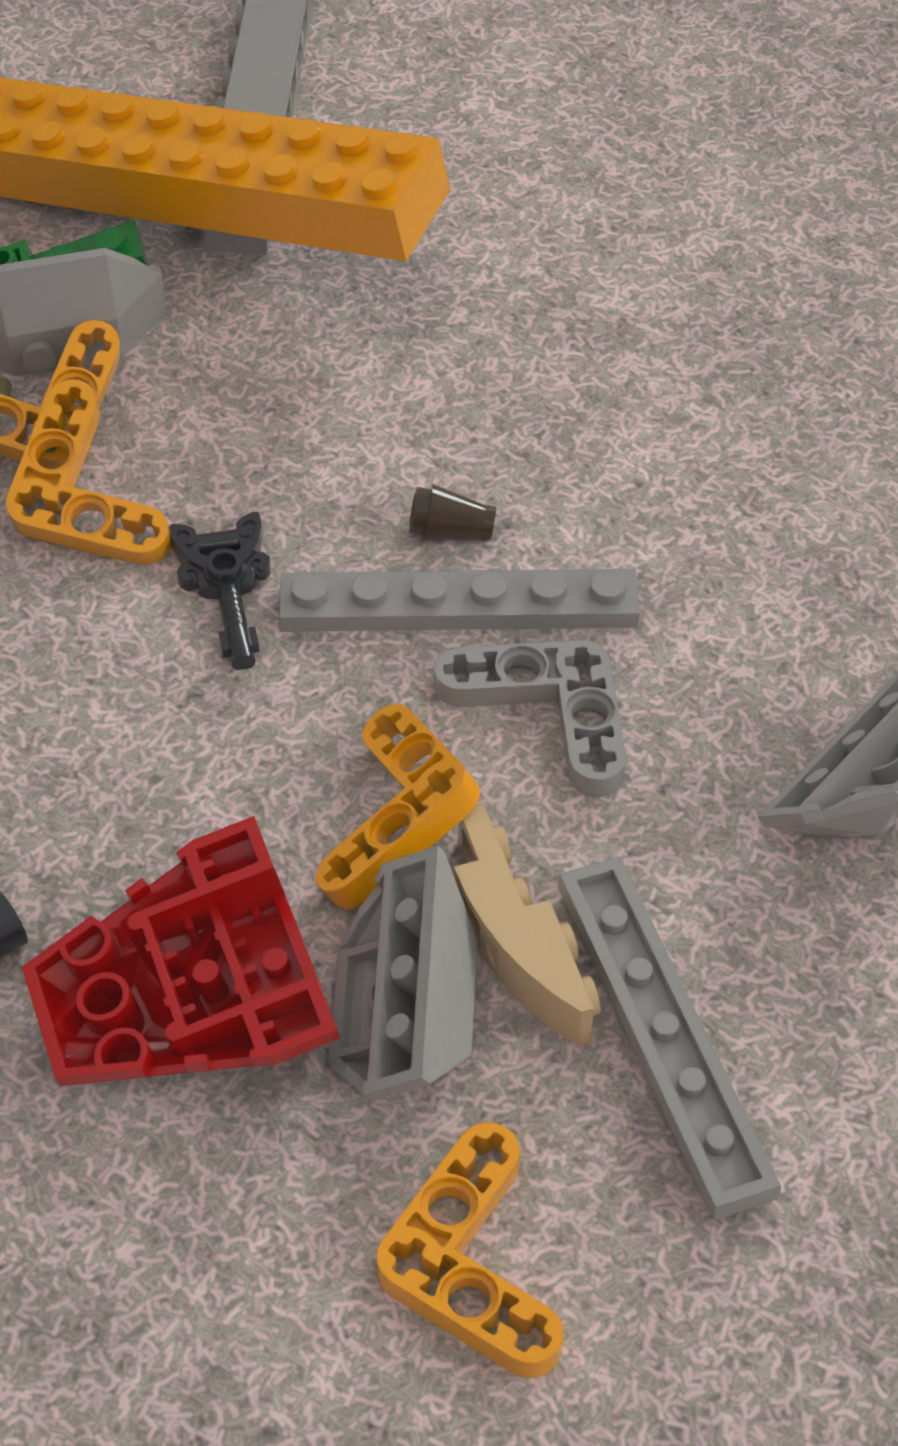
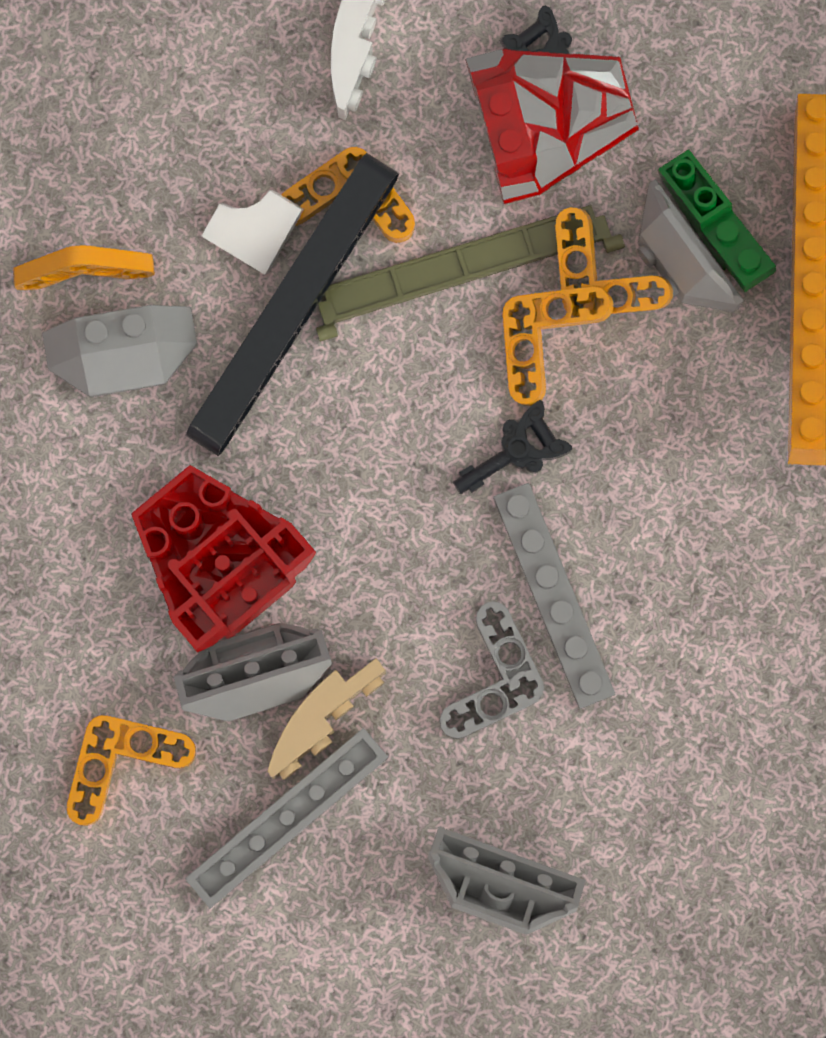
camera: 70 degrees right, 30 degrees up
light orange beam [315,704,480,910] -> none
dark brown cone [408,483,496,541] -> none

